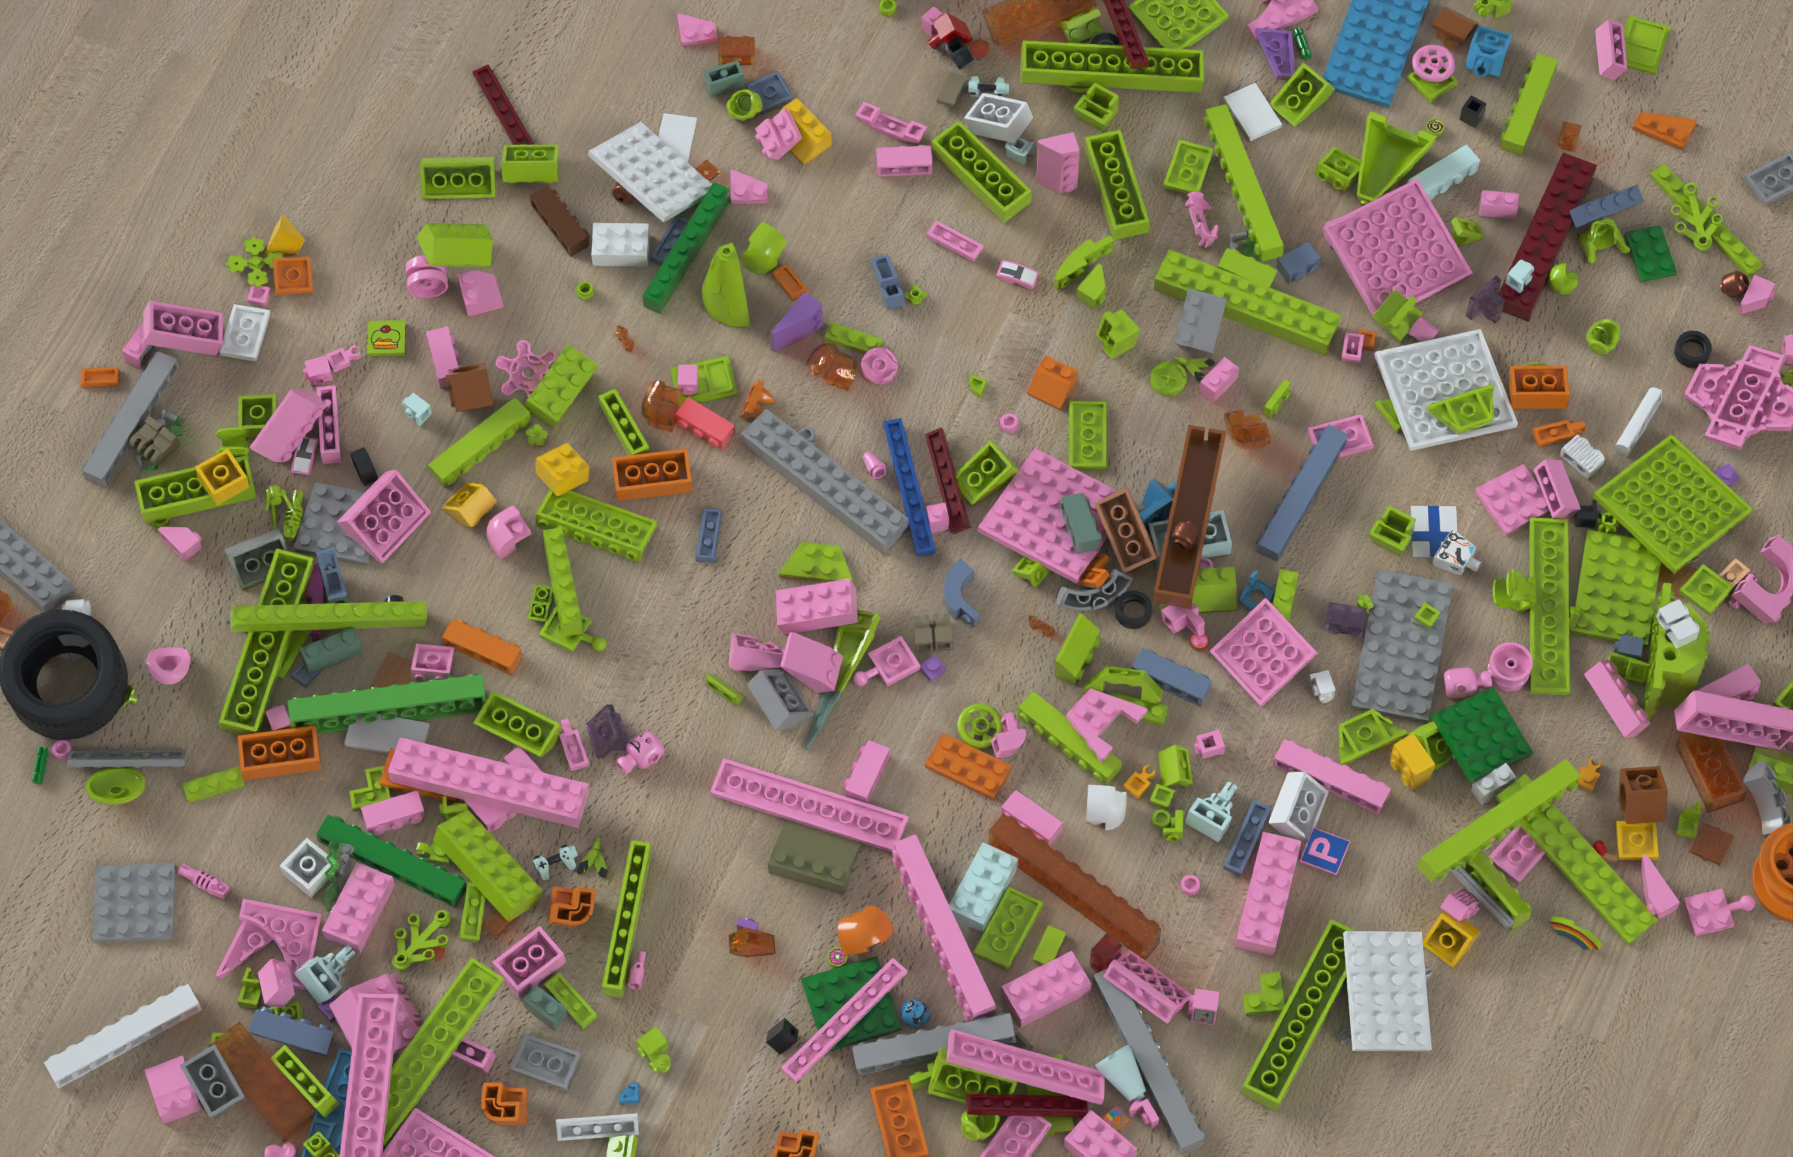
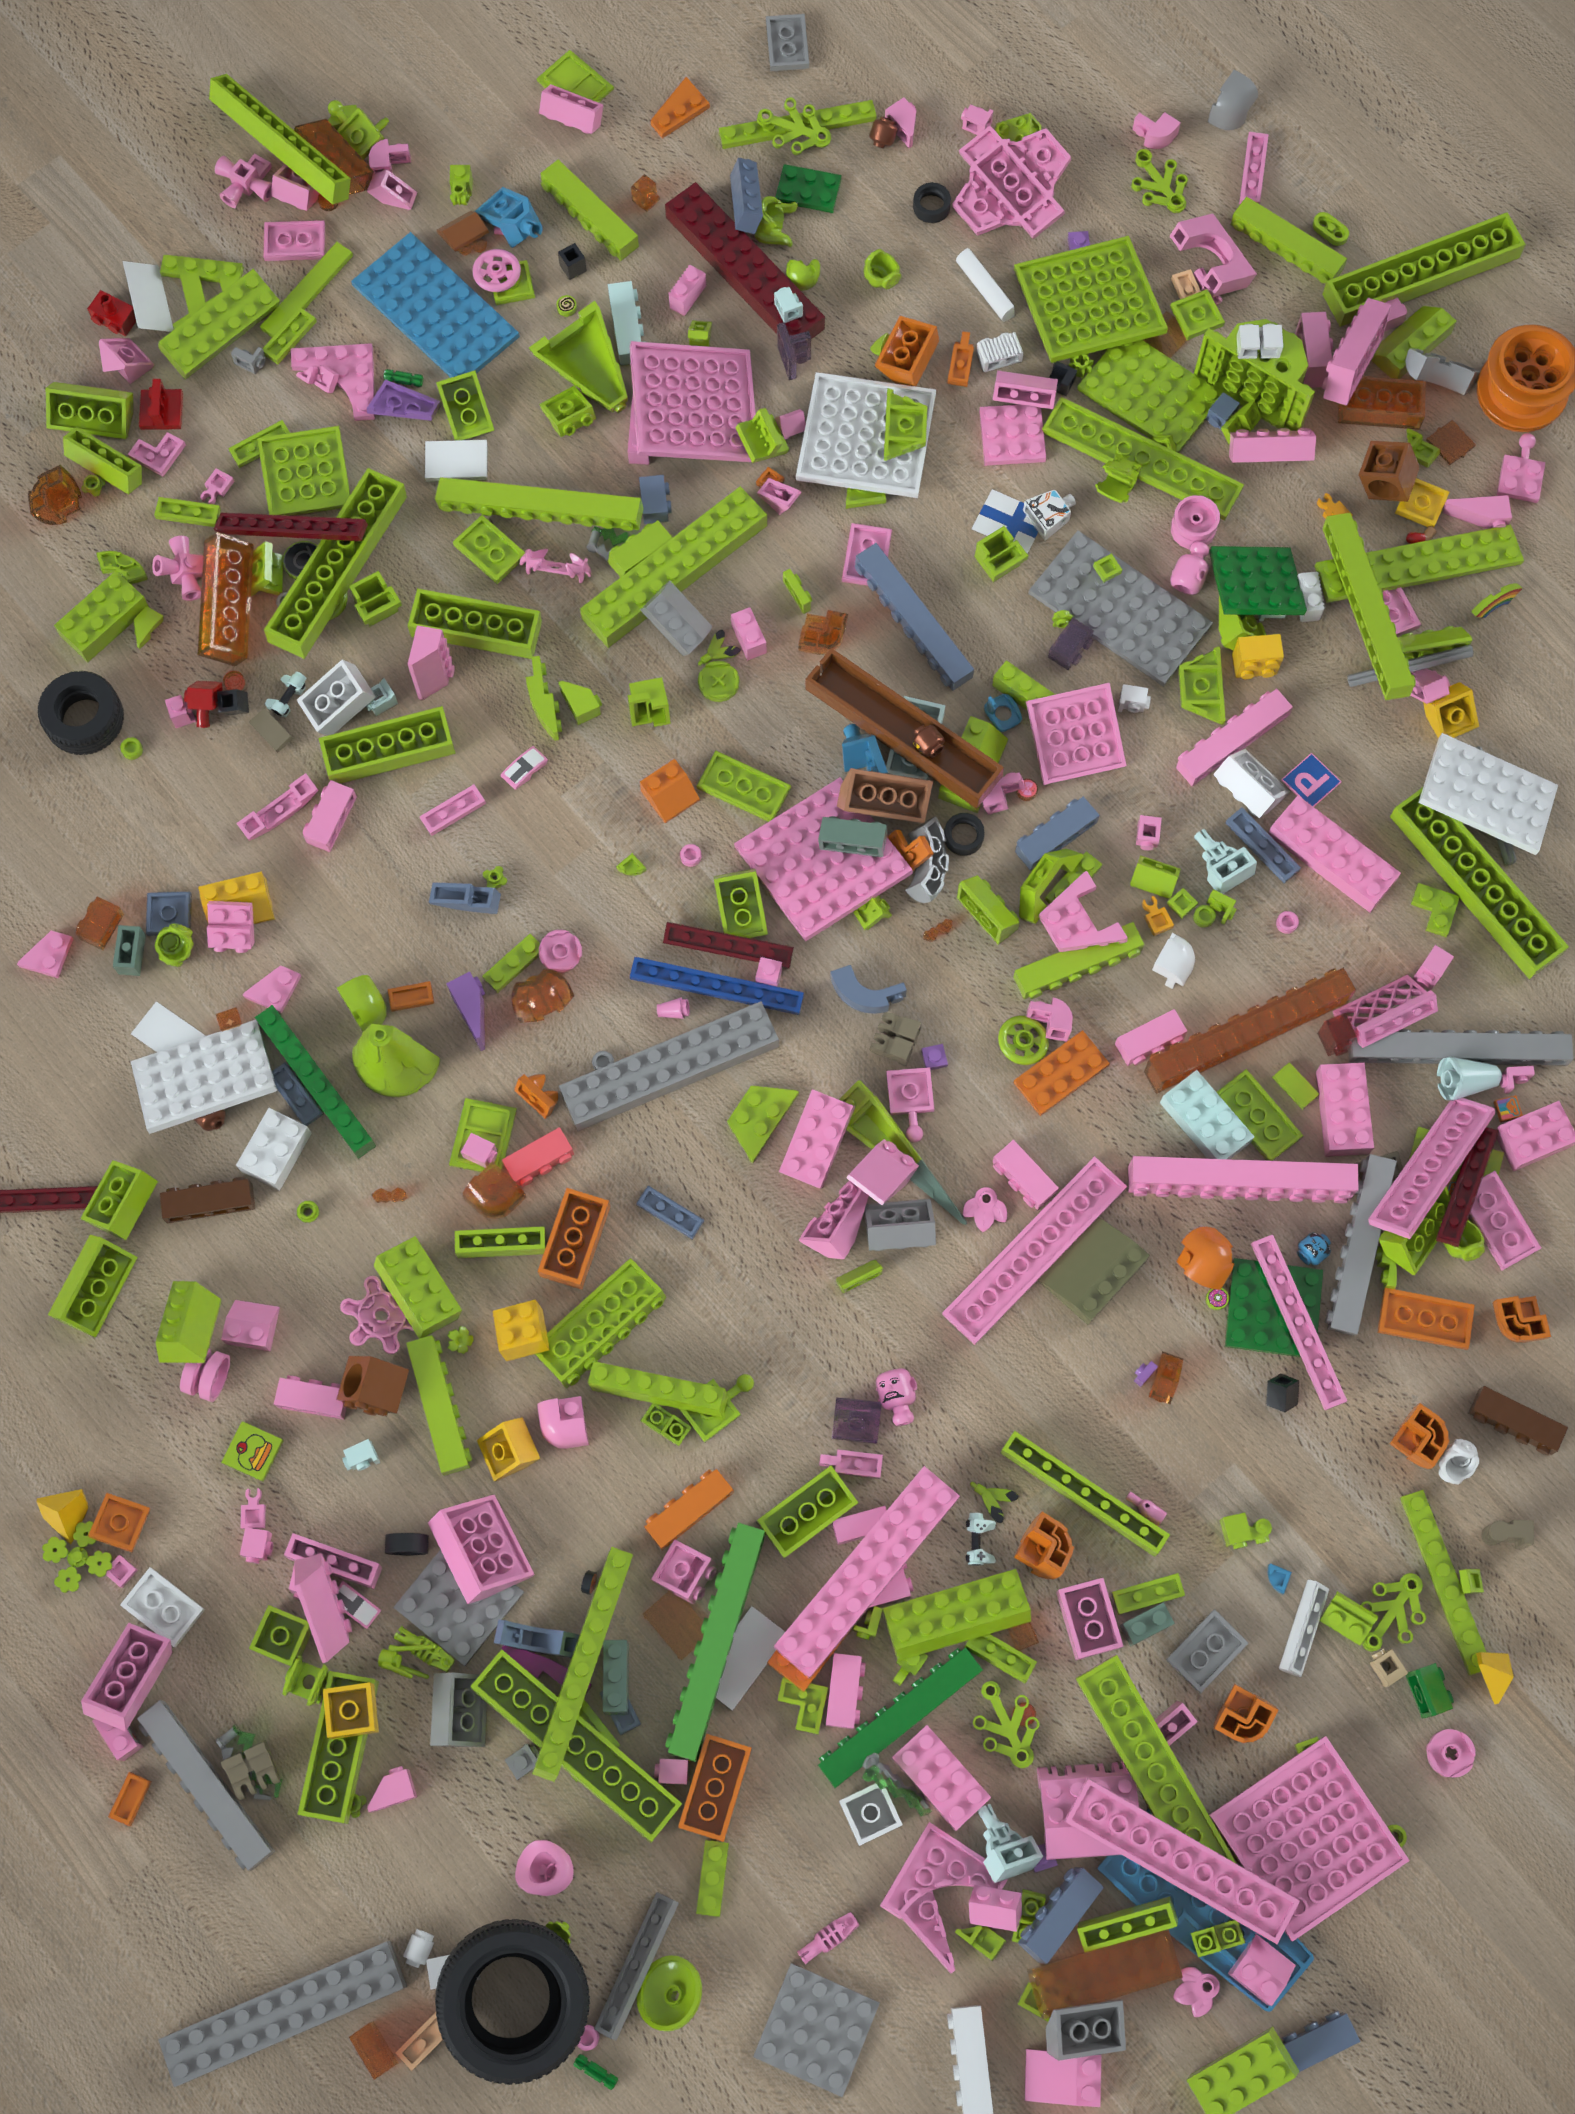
camera: 65 degrees left, 10 degrees up
none -> bright pink plate [963,1187,1007,1232]

